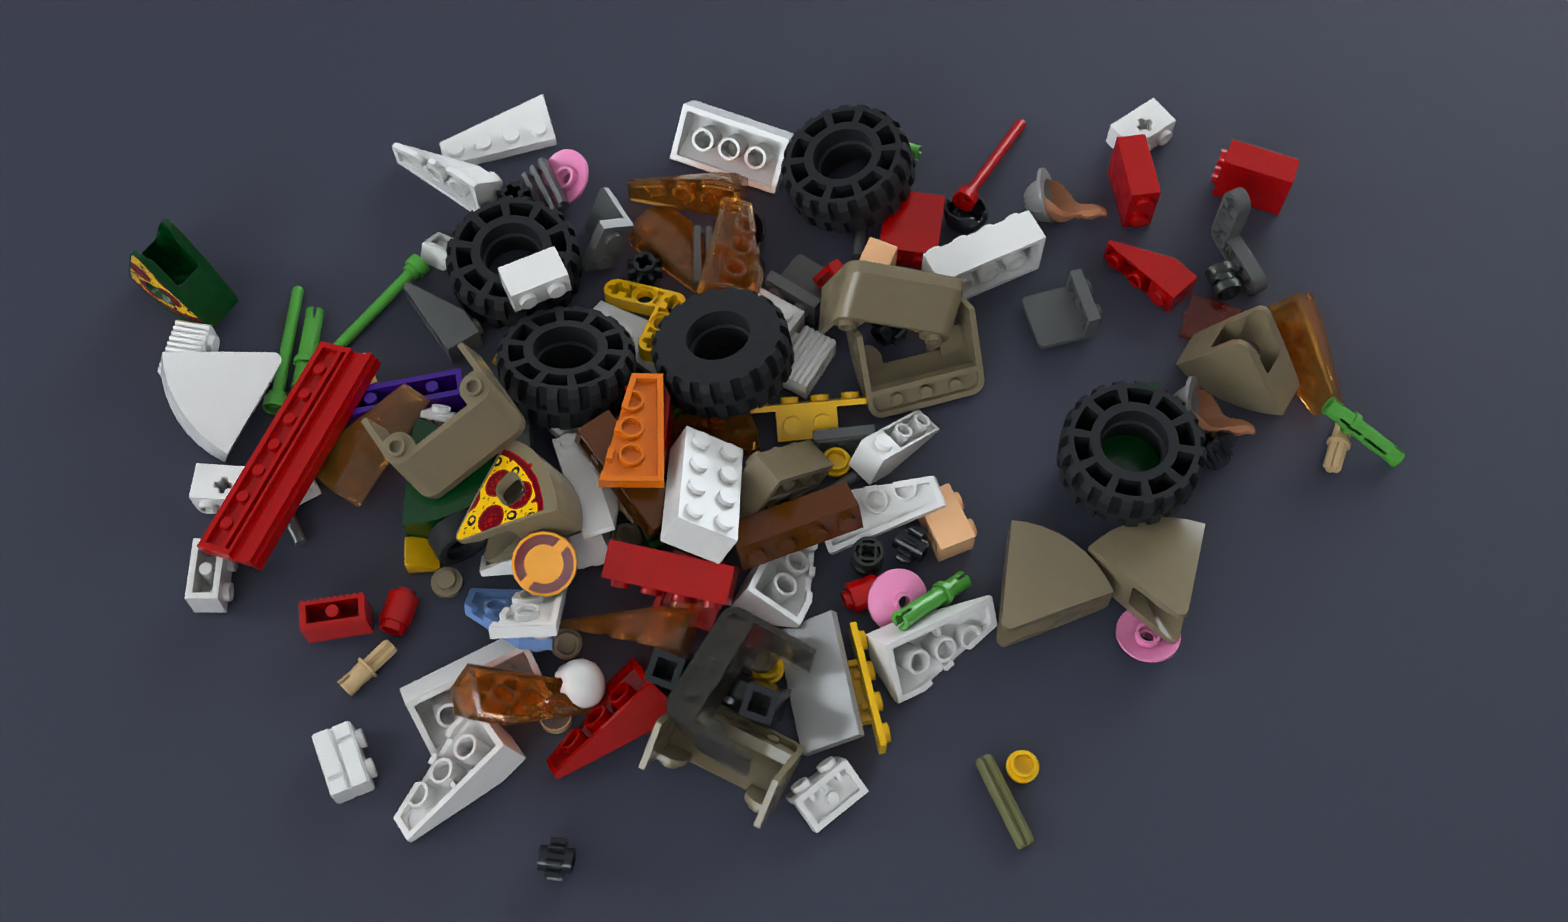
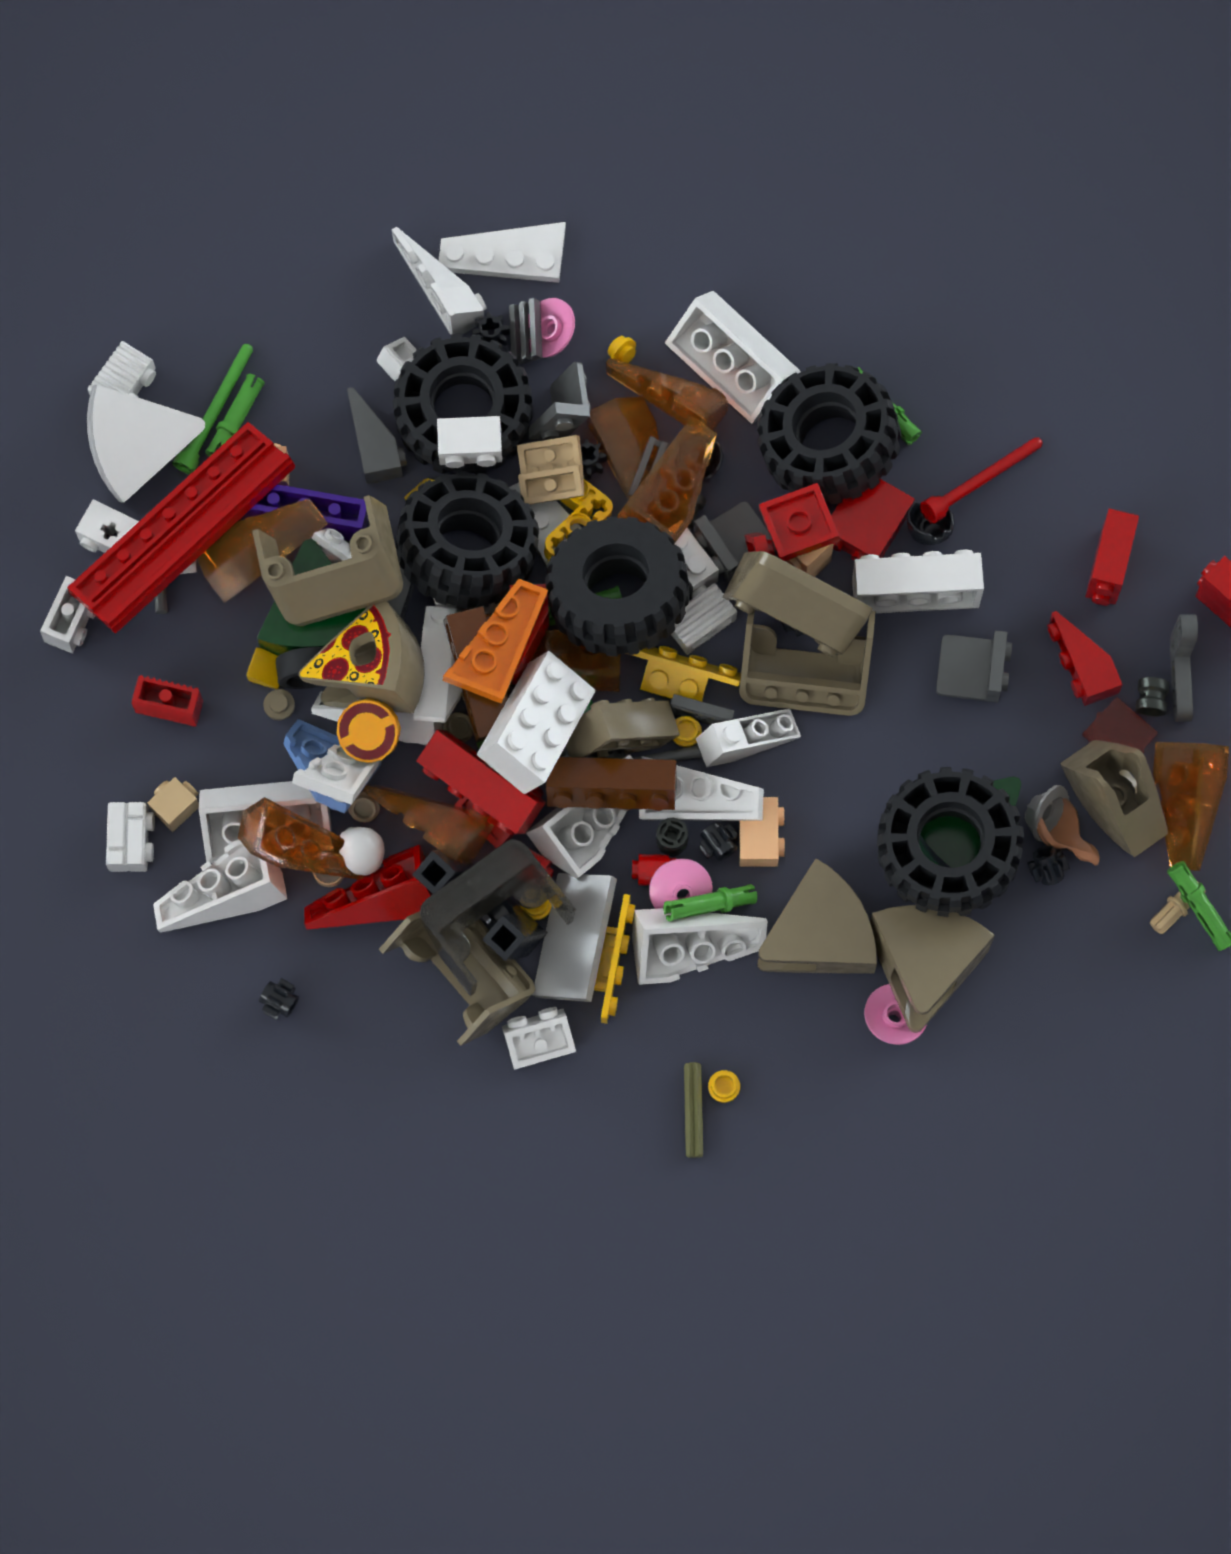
camera: 25 degrees right, 10 degrees up
dark green piece [129,218,239,328] -> none
bright green piece [333,253,430,347] -> none
tan axle [337,639,397,697] -> none
red brick [378,586,420,637] -> none
piece [1024,168,1107,224] -> none
white brick [1106,98,1176,151] -> none
none -> tan brick [147,777,199,832]
none -> tan slope [517,435,584,505]
none -> yellow plate [608,336,636,365]
none -> red plate [759,483,840,561]

